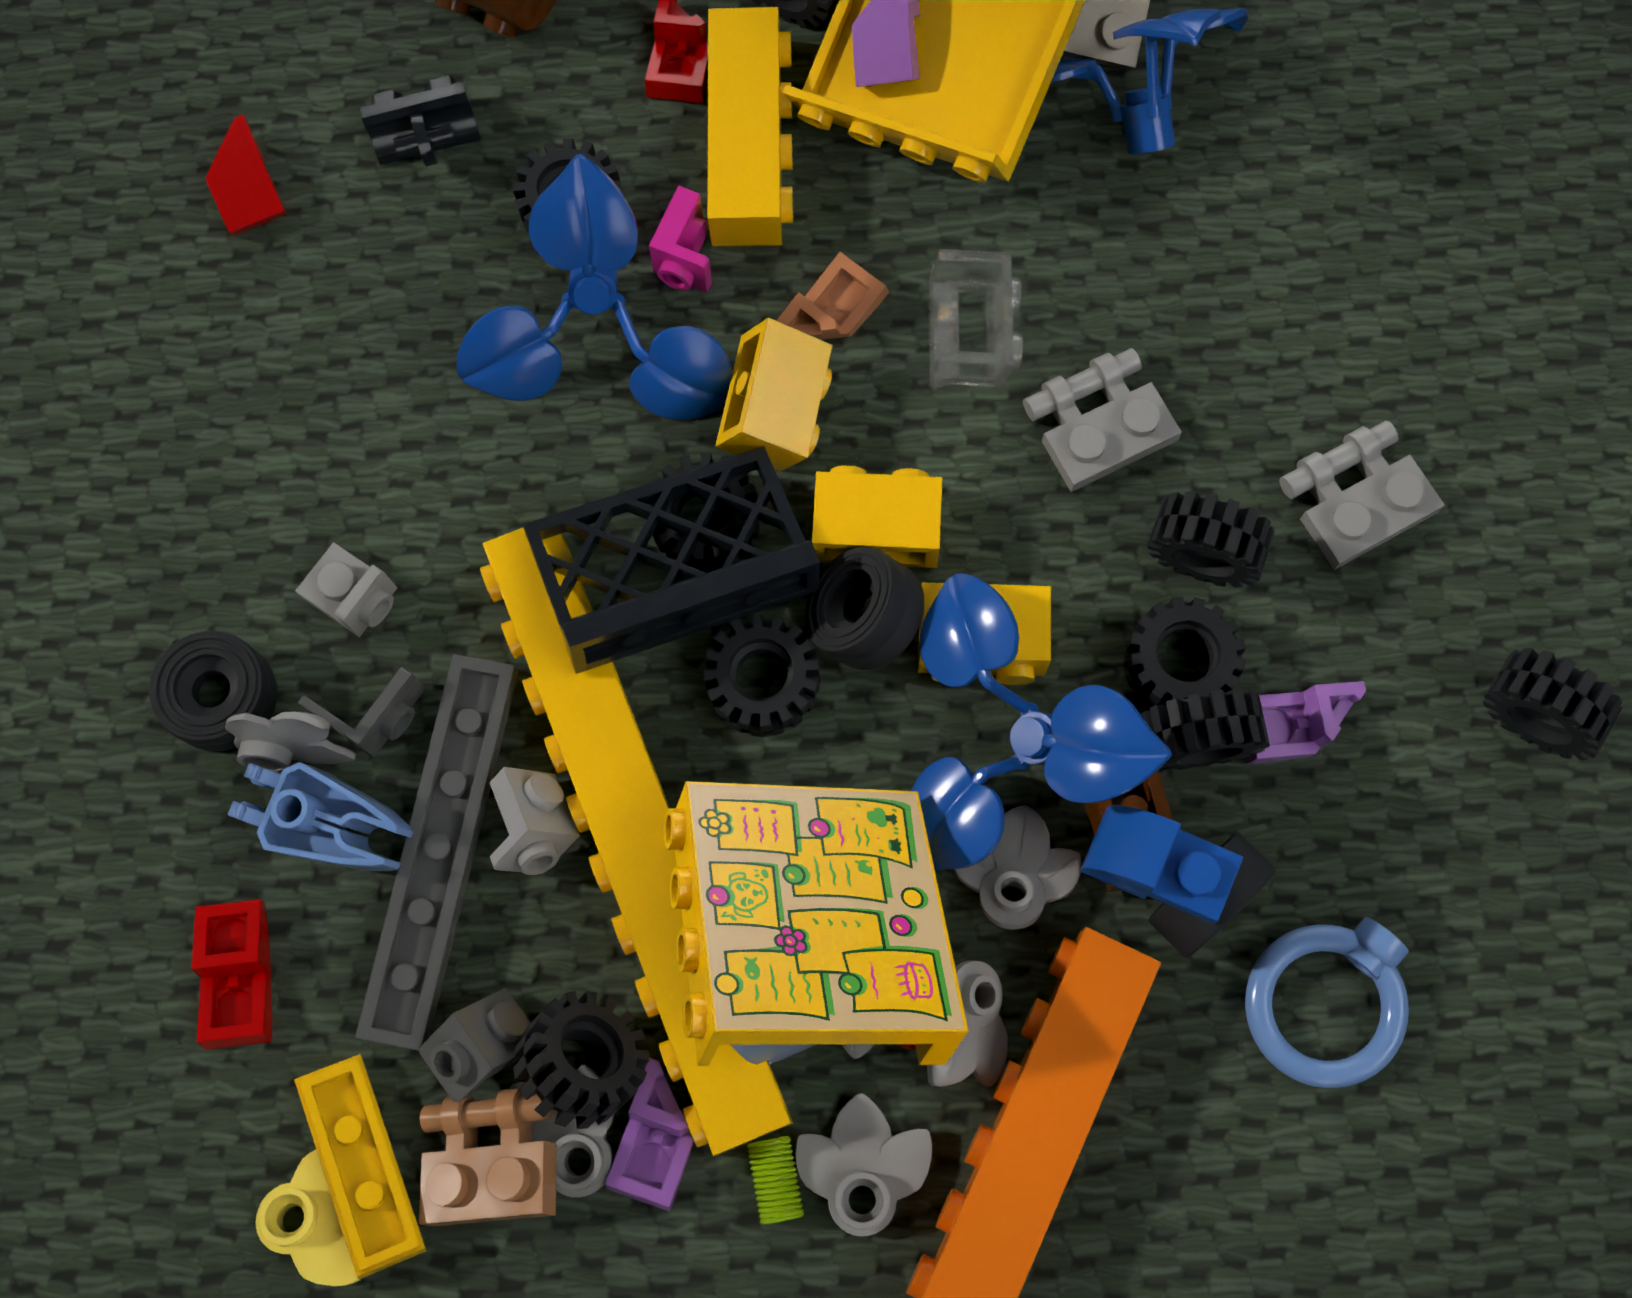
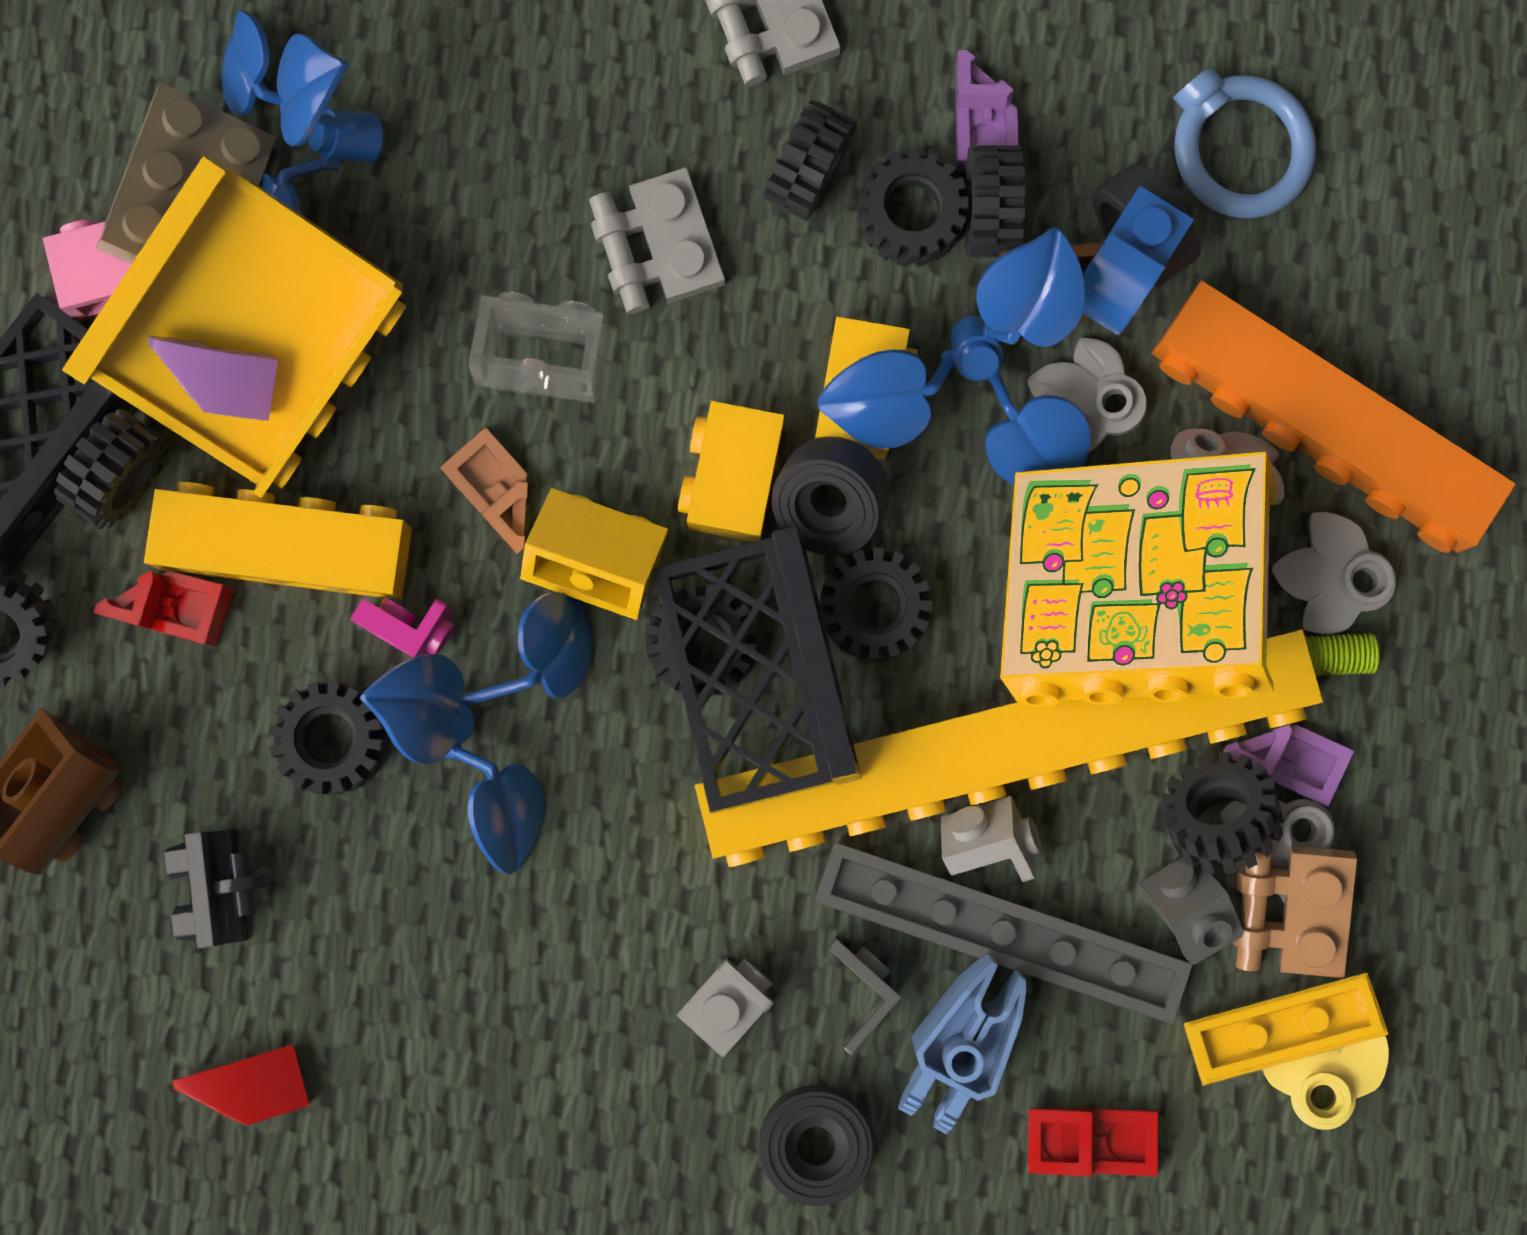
camera: 90 degrees left, 10 degrees up
light grey plate [225,711,356,773] -> none

